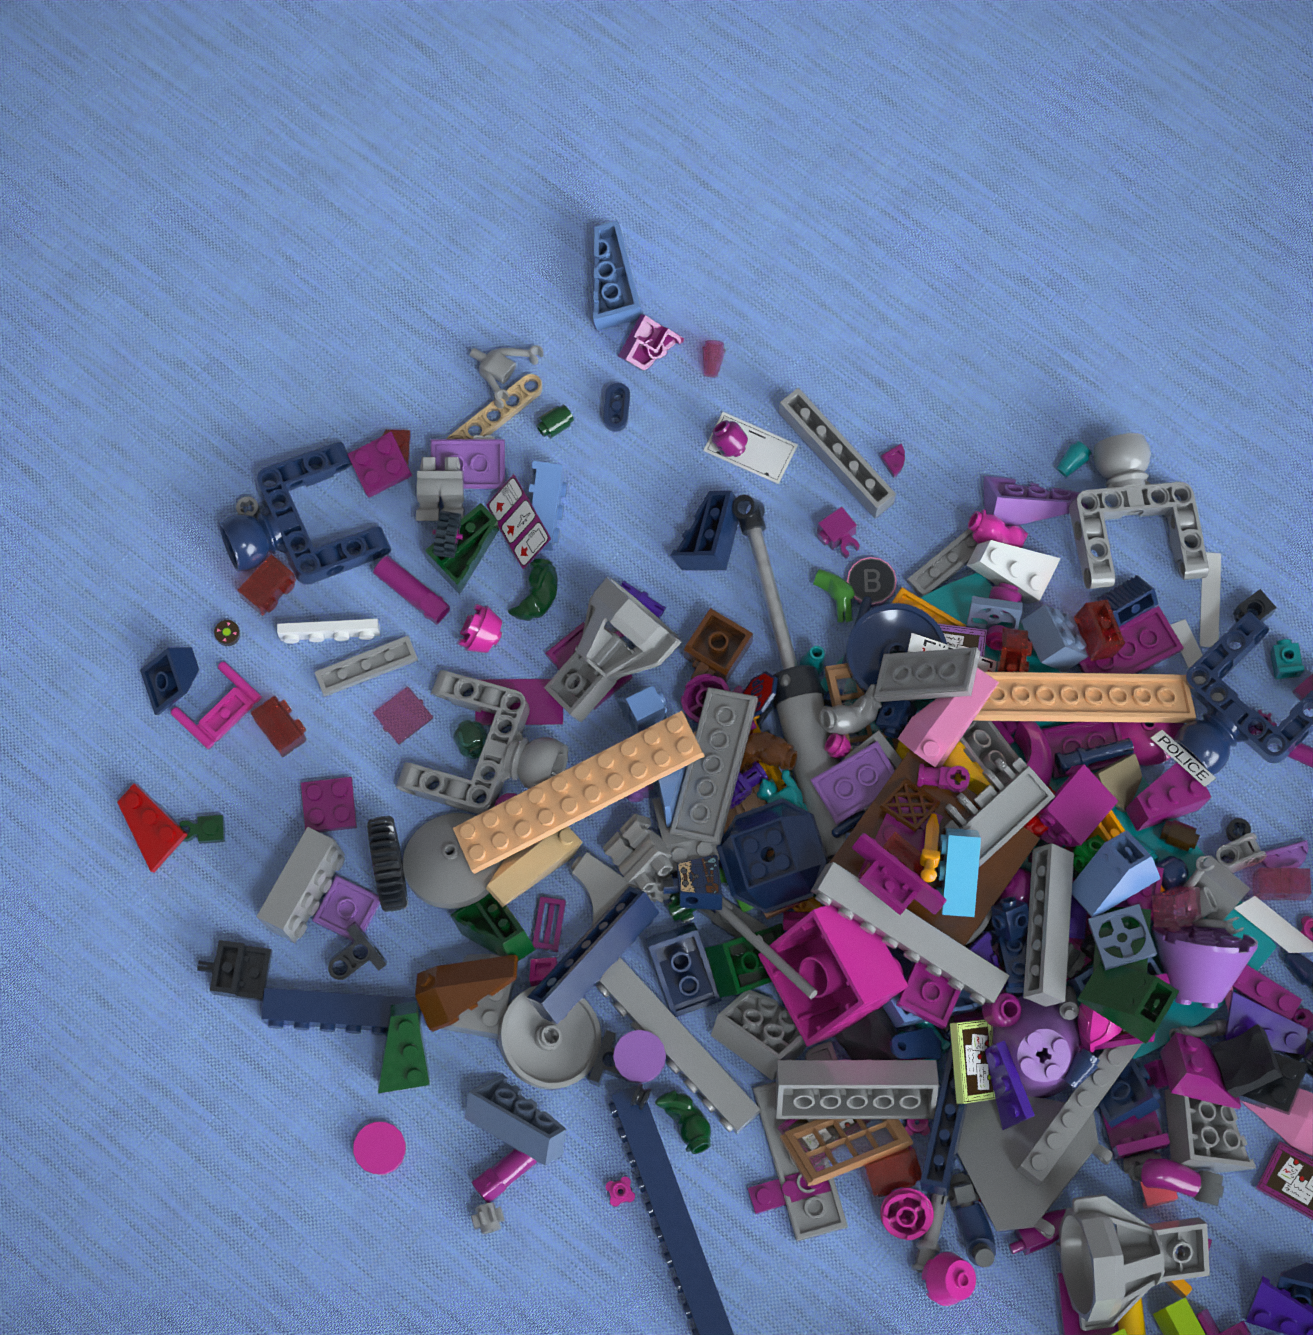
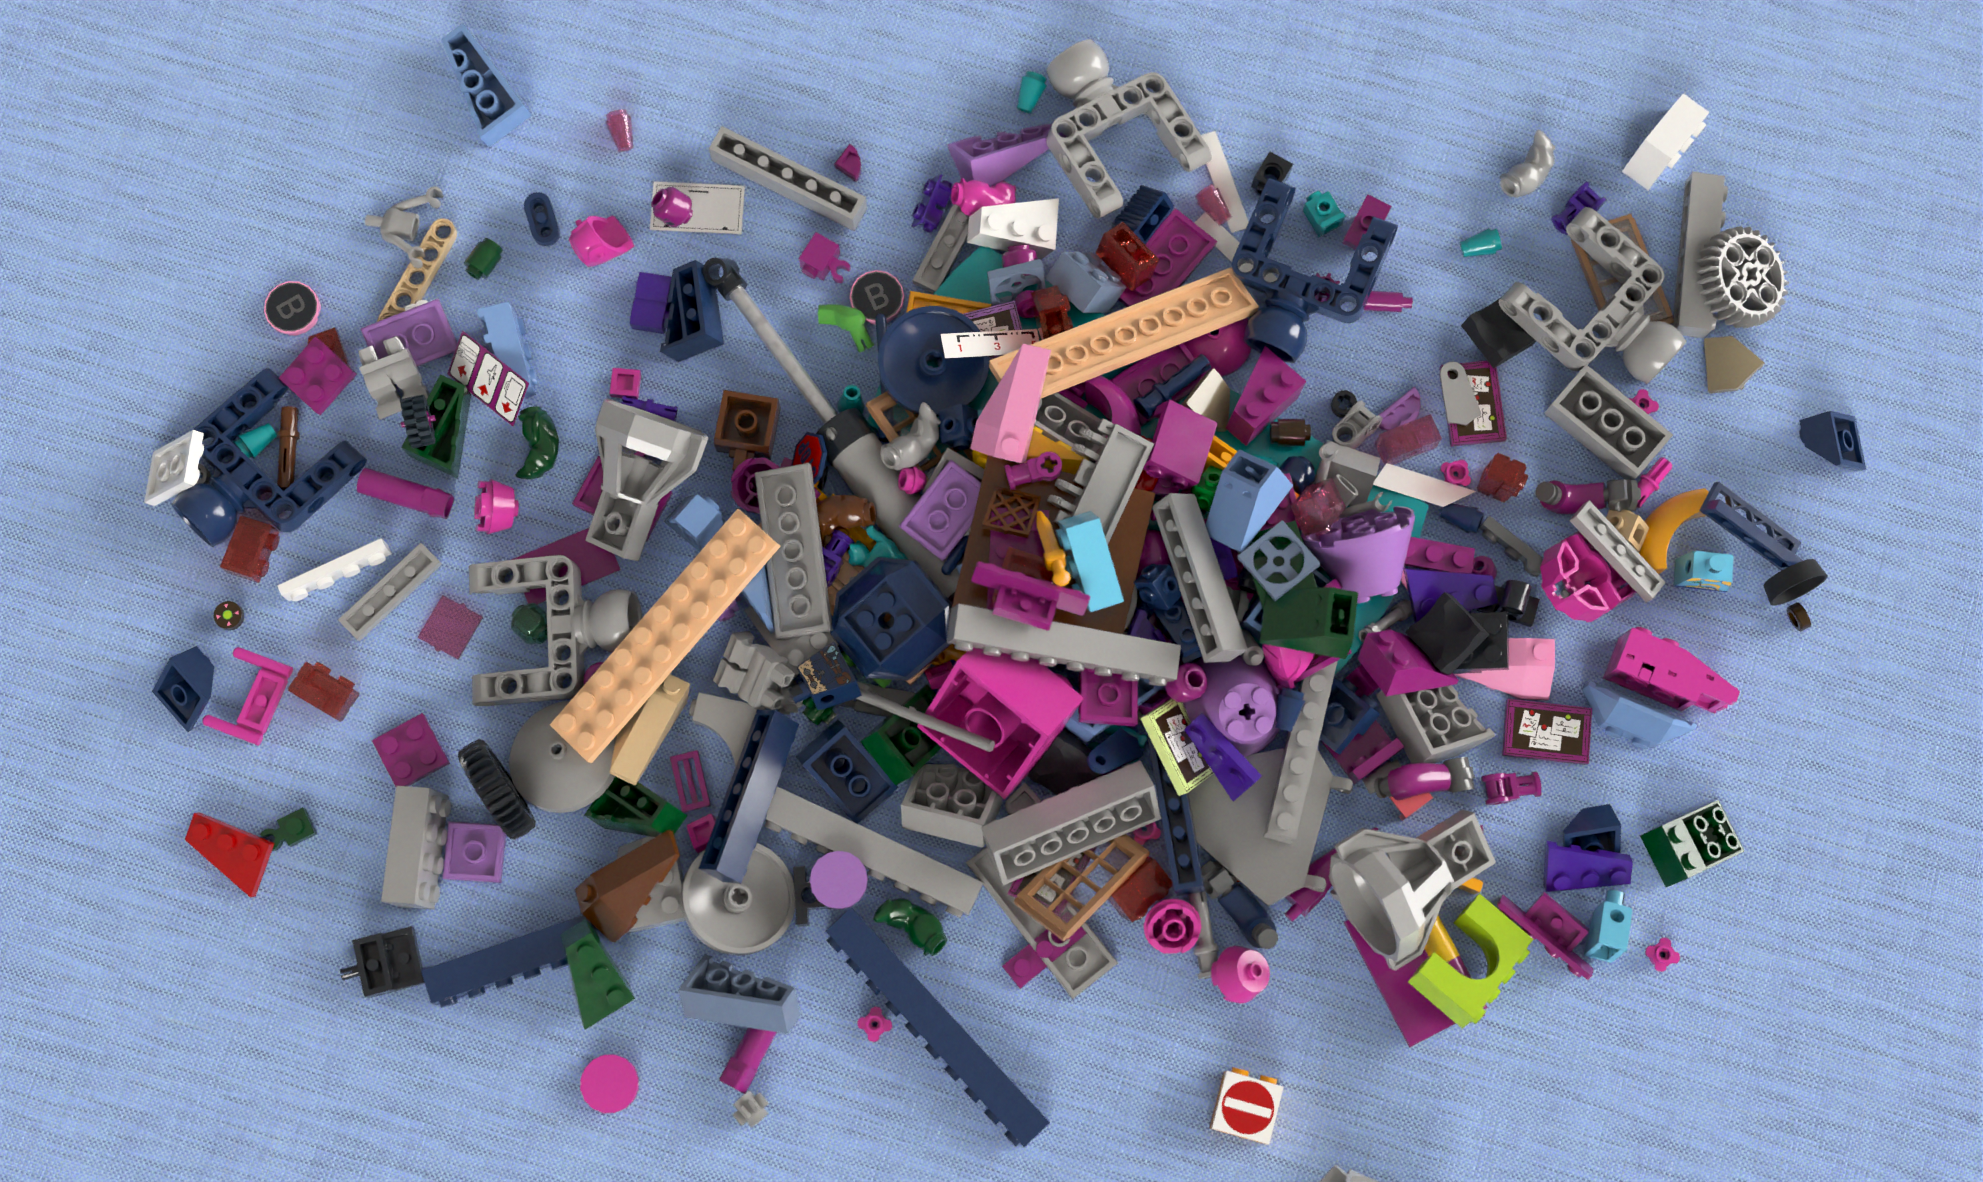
camera: 25 degrees left, 5 degrees up
black tile [328,921,387,980] -> none
magenta slope [618,314,684,371] -> none
black bush [630,1083,652,1110] -> none
light grey tile [874,647,980,702] -> none
white sticker [1151,730,1216,787] -> none
none -> white plate [144,430,204,506]
none -> teal cone [233,423,277,458]
none -> black tile [264,281,321,336]
none -> reddish brown pin [277,406,300,491]
none -> dark pink helmet [569,215,635,267]
none -> dark pink plate [609,368,641,399]
none -> dark purple brick [630,272,672,334]
none -> dark purple hinge [911,174,952,233]
none -> clear pink cone [1195,184,1232,226]
none -> magenta connector [1481,771,1542,805]

